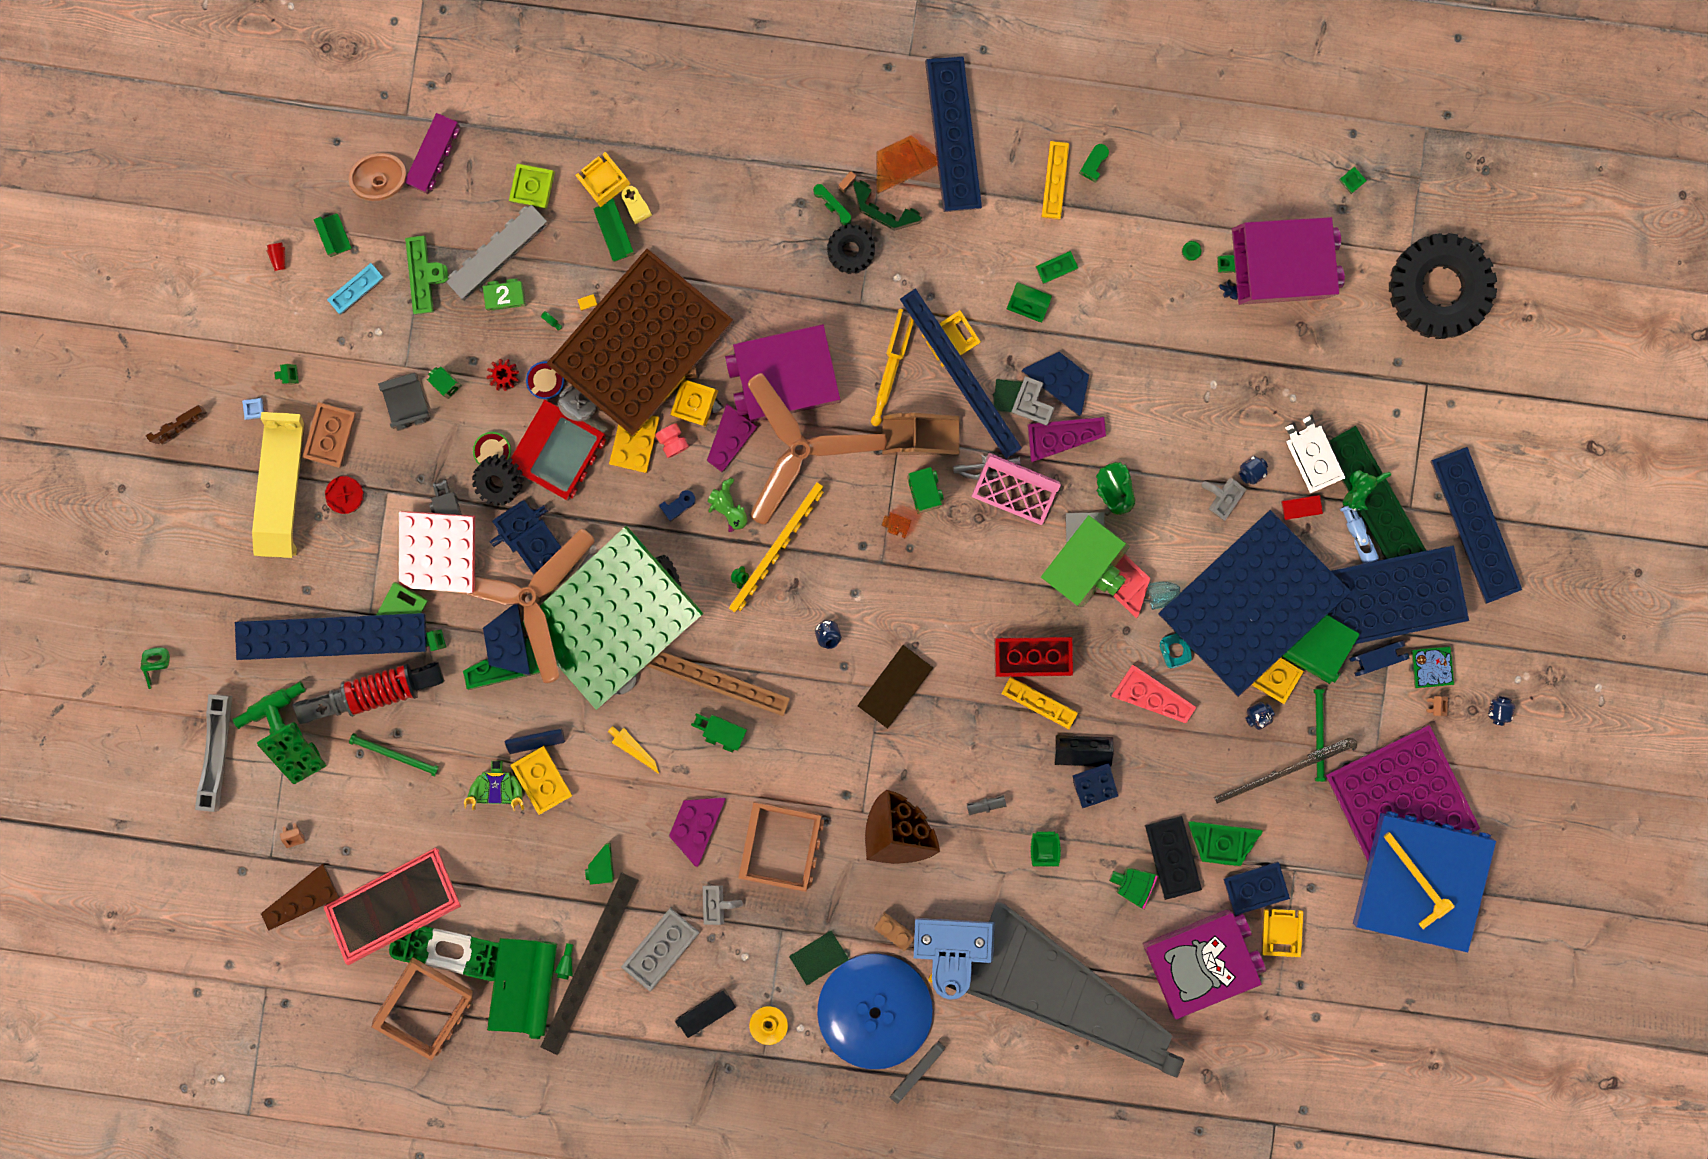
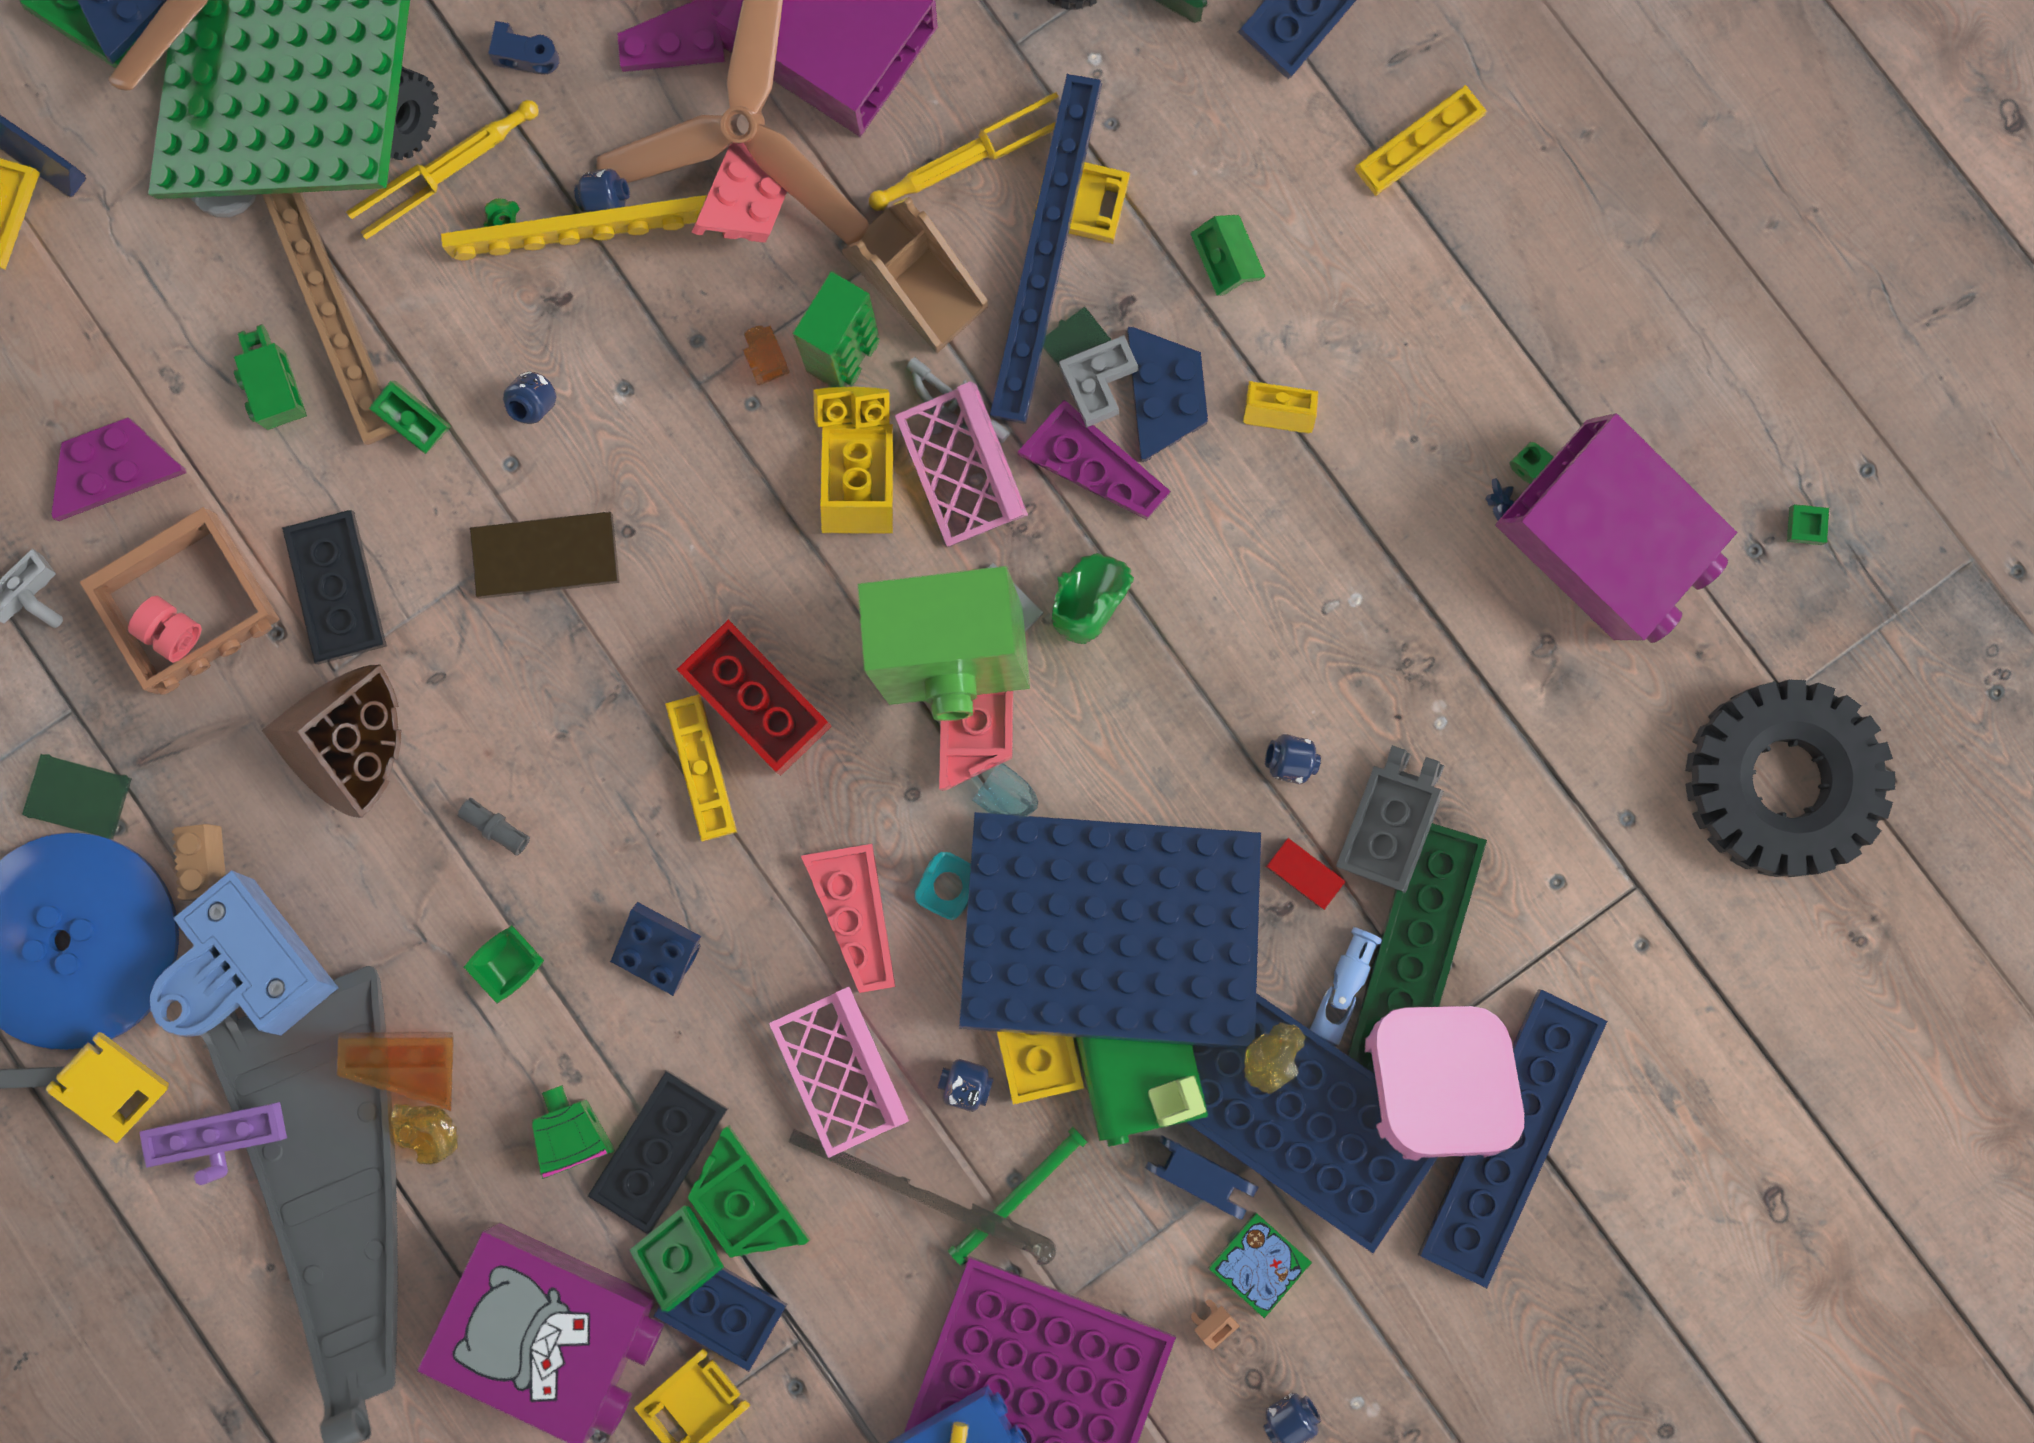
camera: 50 degrees right, 5 degrees down
yellow bar [608,726,659,774] -> none
bright green animal [707,478,748,532] -> none
green plate [1035,251,1078,284] -> none
black panel [1054,735,1114,767] -> none
green leg [1079,144,1109,183] -> none
green tile [1182,241,1202,261] -> none
light grey plate [1202,478,1246,521] -> none
green animal [1343,470,1391,511] -> none
none -> yellow container [46,1032,169,1143]
none -> coral wheel [128,595,202,663]
none -> medium lavender plate [139,1102,287,1185]
none -> black tile [282,510,387,665]
none -> clear orange wedge [337,1032,454,1111]
none -> yellow piece [345,100,539,240]
none -> green slope [369,381,451,454]
none -> clear yellow hair [390,1104,459,1164]
none -> dark blue head [574,168,630,212]
none -> green tile [629,1206,724,1312]
none -> coral wing [692,143,787,243]
none -> bright pink fence [769,987,909,1158]
none -> yellow slope [813,387,890,429]
none -> yellow slope [820,424,893,534]
none -> yellowish green panel [1148,1076,1206,1127]
none -> yellow slope [1243,381,1318,433]
none -> clear yellow hair [1244,1022,1305,1094]
none -> bright pink tile [1365,1006,1524,1160]

